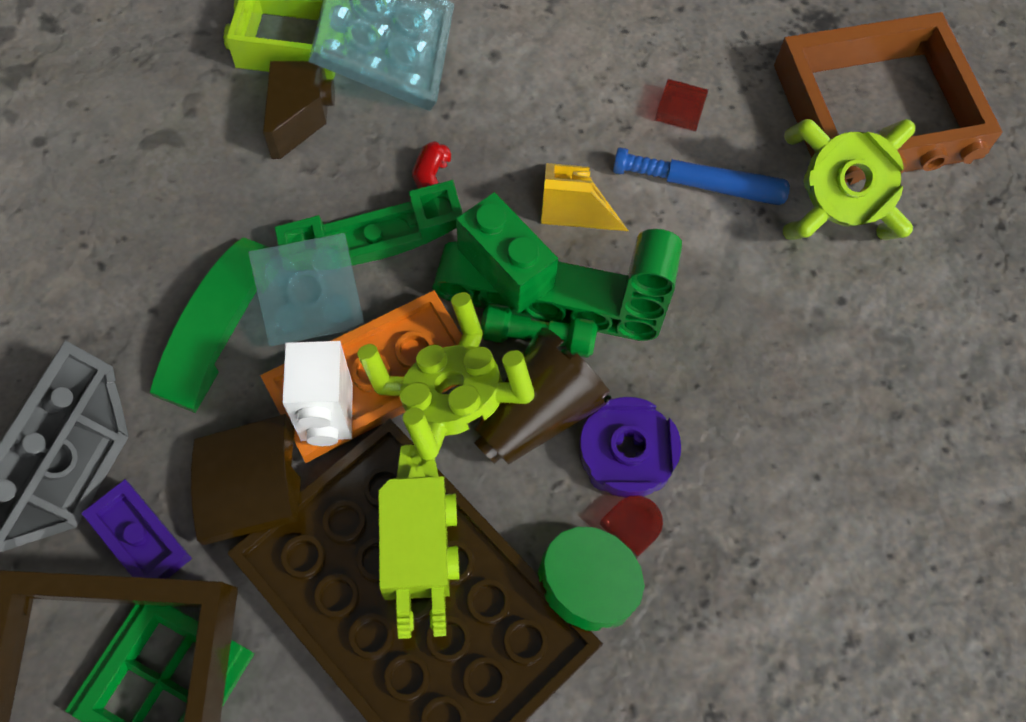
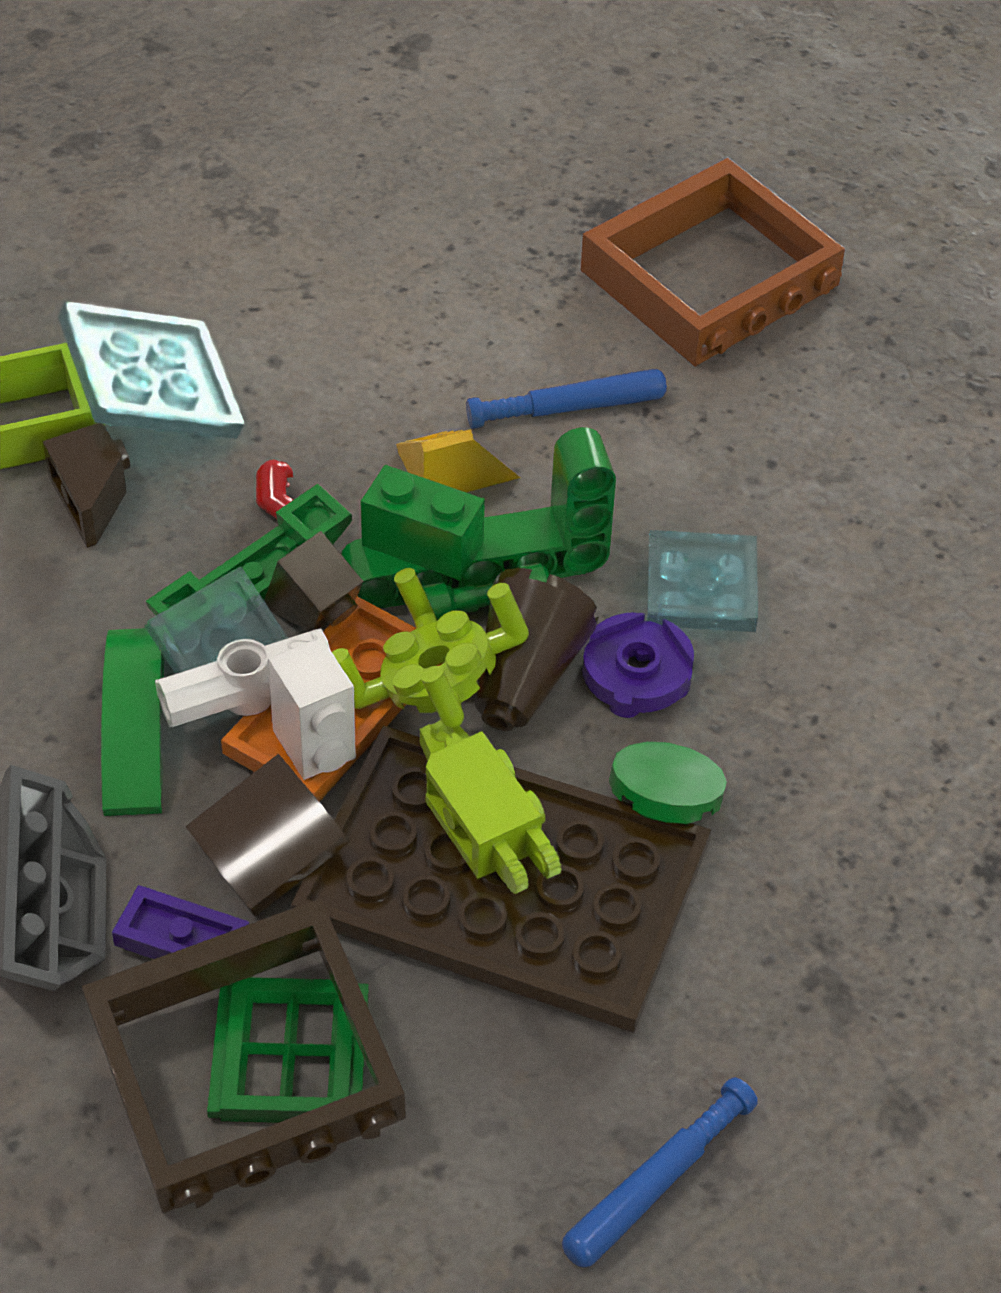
camera: 25 degrees left, 15 degrees down
clear red tile [600,496,663,559] -> none
clear red tile [655,79,708,131] -> none
lime plate [783,119,915,240] -> none
none -> white piece [155,629,330,727]
none -> dark brown slope [263,531,364,631]
none -> clear light blue plate [646,530,758,632]

